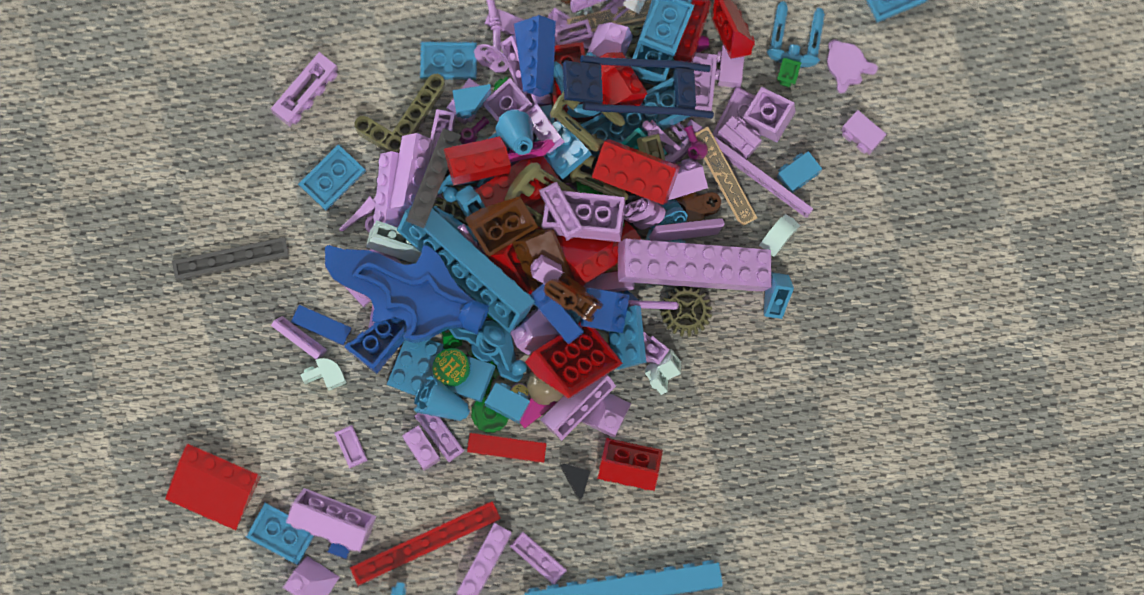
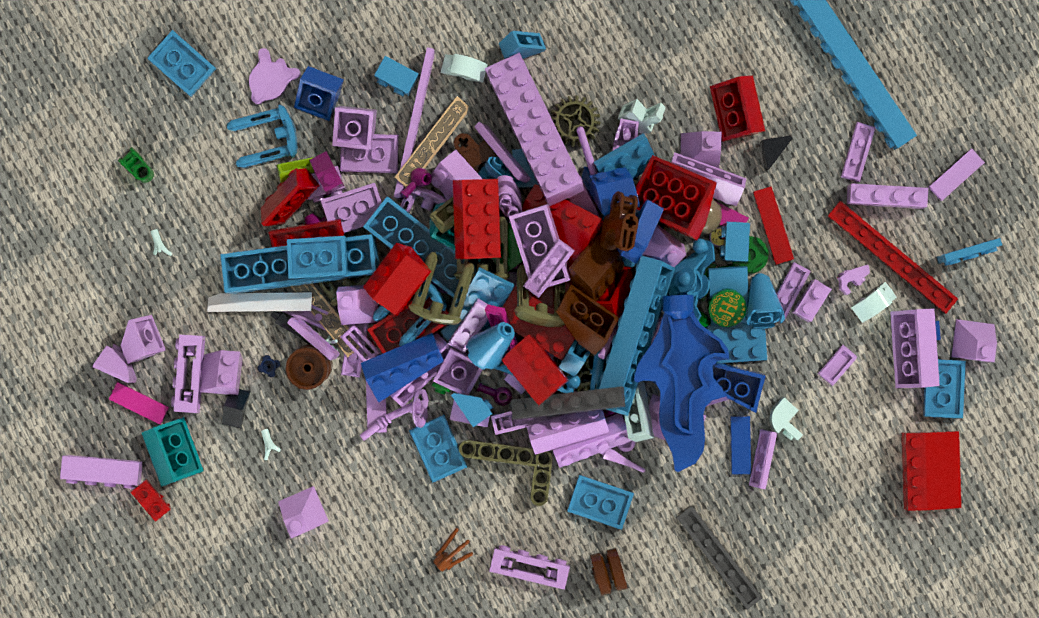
camera: 115 degrees left, 10 degrees up
lavender brick [530,255,563,284] -> none
dark blue plate [563,55,714,119] -> none
lavender piece [642,120,681,150] -> none
lavender brick [717,116,762,160] -> none
green bracket [777,58,801,88] -> none
lavender brick [841,110,886,155] -> none
none -> lime slope [276,157,315,183]
none -> blue slope [294,66,344,121]
none -> magenta slope [309,151,344,194]
none -> dark orange plant [433,528,473,572]
none -> reddish brown wheel [590,548,628,596]
none -> lavender hand [837,265,870,295]
none -> light aqua brick [851,282,897,323]

